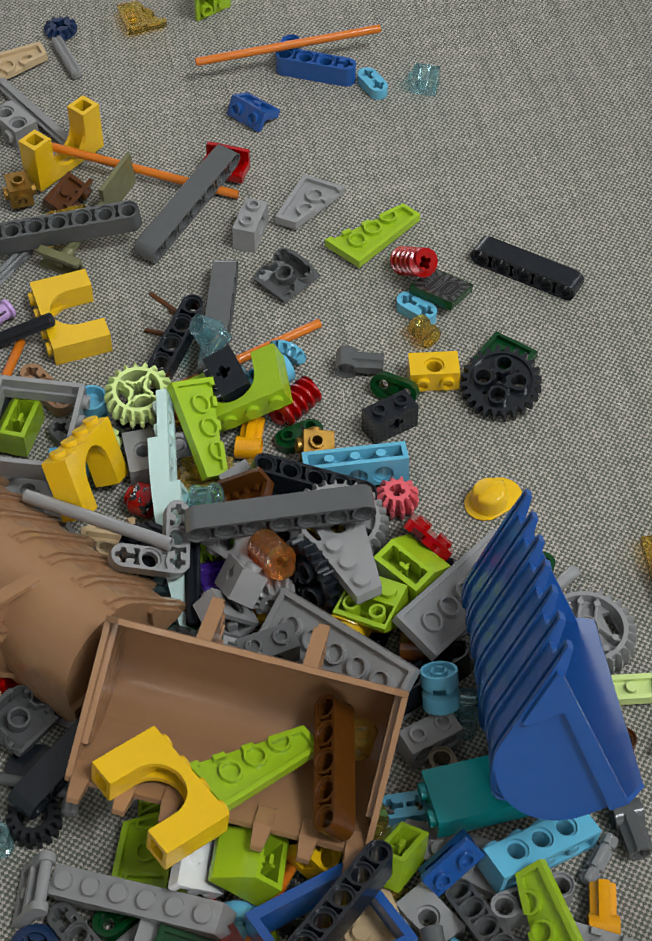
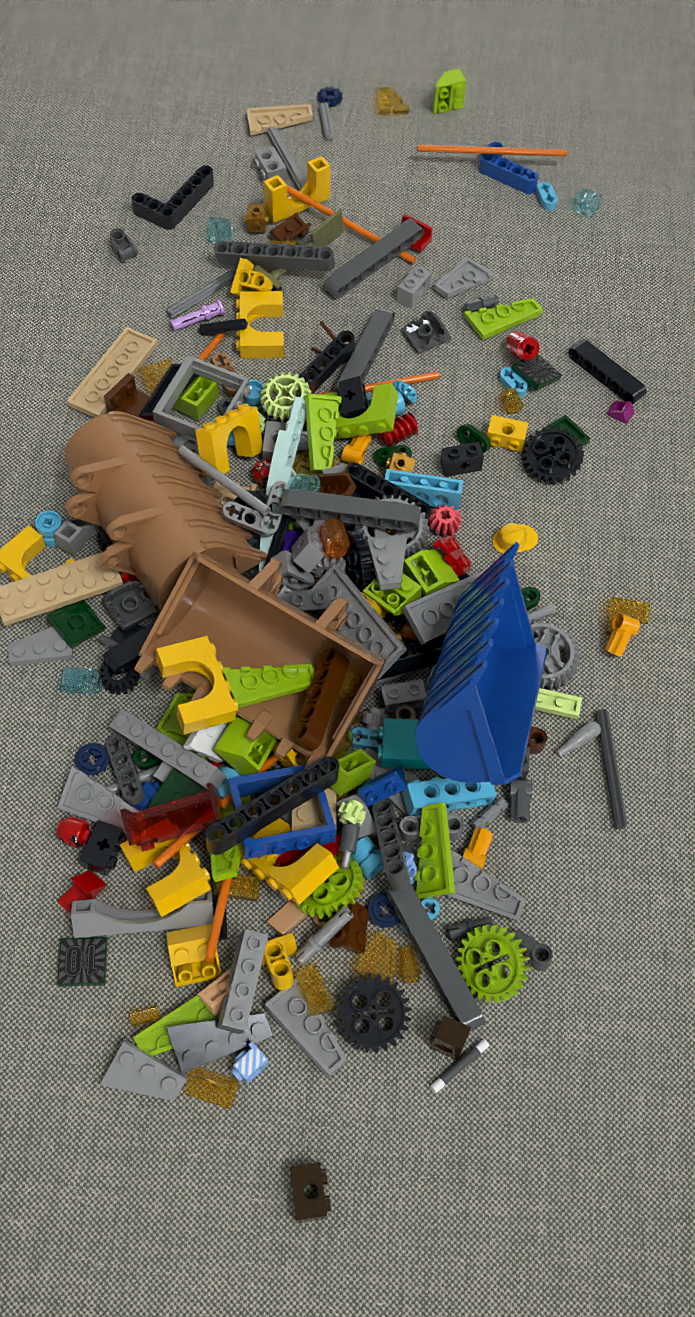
camera: 15 degrees right, 10 degrees up
light grey plate [12,850,57,929] -> none
clear light blue piece [189,314,232,356] -> none
blue bracket [227,92,280,132] -> none
dark grey piece [335,345,384,378] -> none
medium azure wheel [420,661,460,715] -> none
none -> yellow tile [230,258,273,298]
none -> yellowish green gear [337,799,366,825]
none -> light grey gear [362,707,390,730]
none -> dark grey axle [464,295,499,312]
none -> magenta slope [607,401,634,423]

